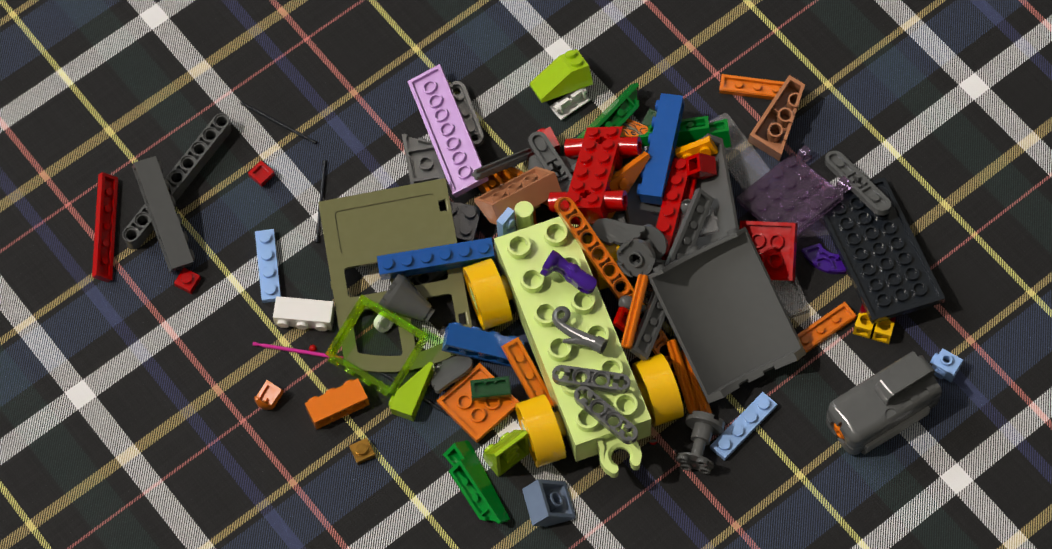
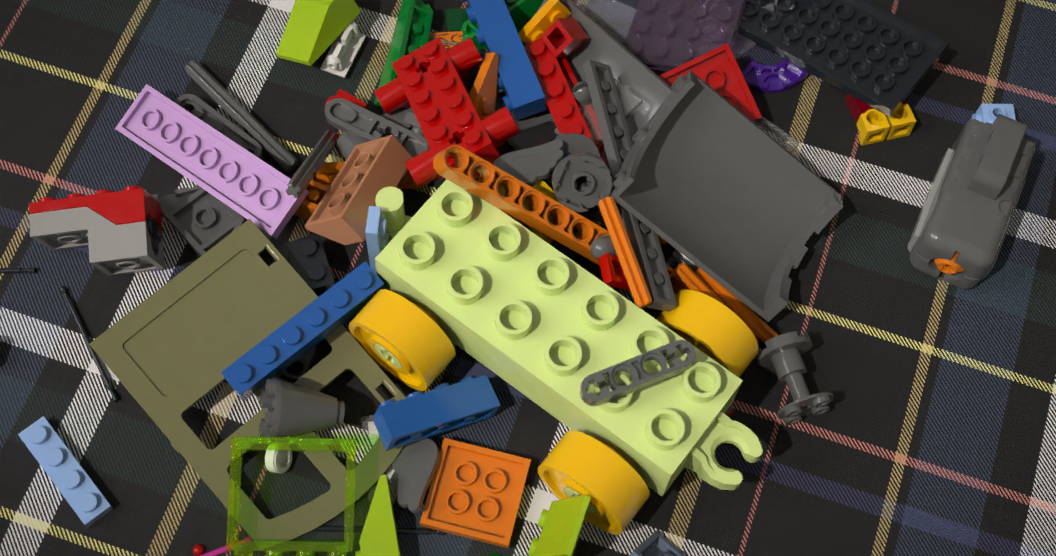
camera: 40 degrees left, 0 degrees up
white brick [273,296,335,331] -> none
dark green plate [470,376,512,401] -> none
orange tile [501,337,554,408] -> none
dark purple piece [540,250,597,294] -> none
dark grey plant [552,306,608,354] -> none
dark grey beam [574,386,638,444] -> none
light blue plate [710,392,777,461] -> none
orange tile [797,302,857,353] -> none
none -> light grey piece [29,186,165,276]
none -> dark grey axle [185,60,298,172]

